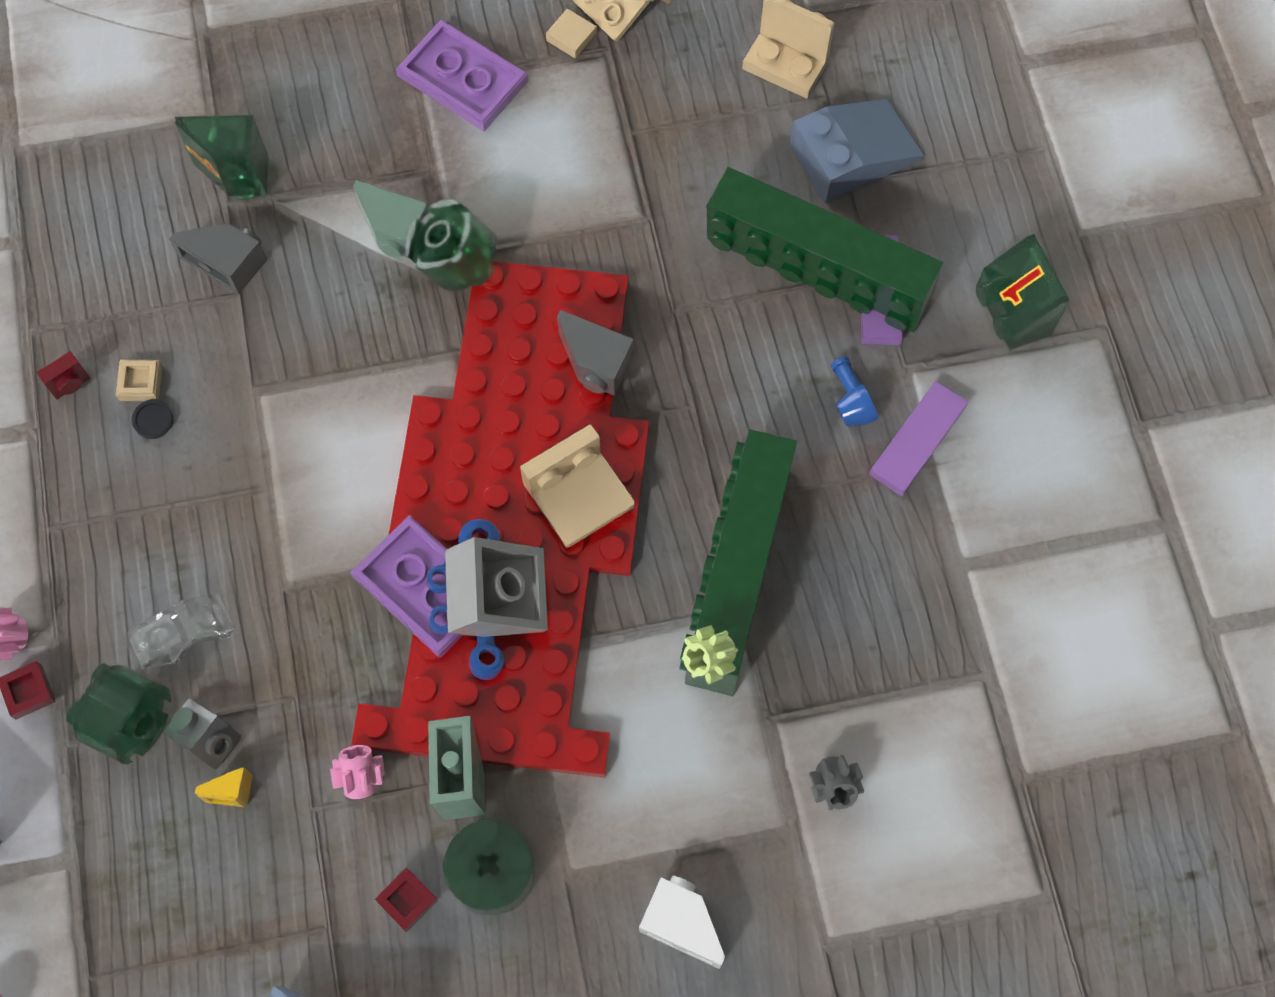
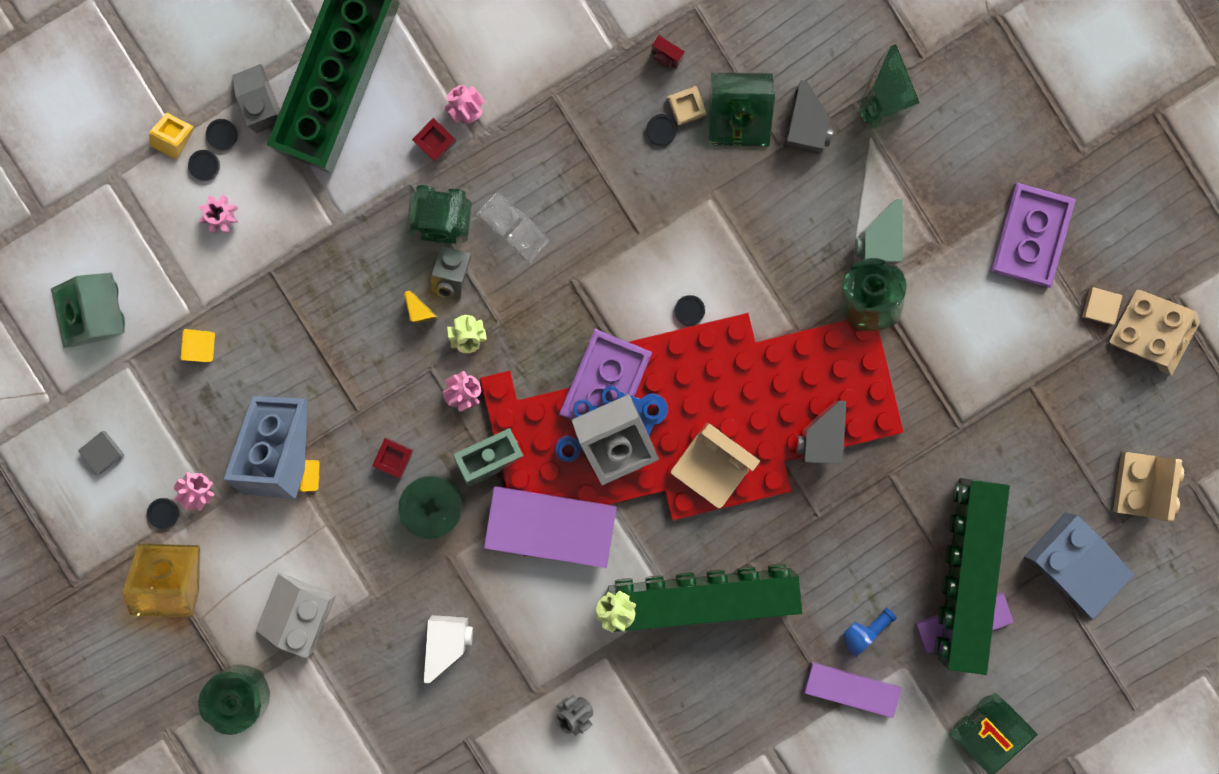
camera: 70 degrees right, 20 degrees up
none -> yellowish green gear [447,315,487,353]
none -> medium lavender tile [484,486,617,568]
none -> black piece [674,295,705,326]
none -> clear green slope [708,72,775,146]

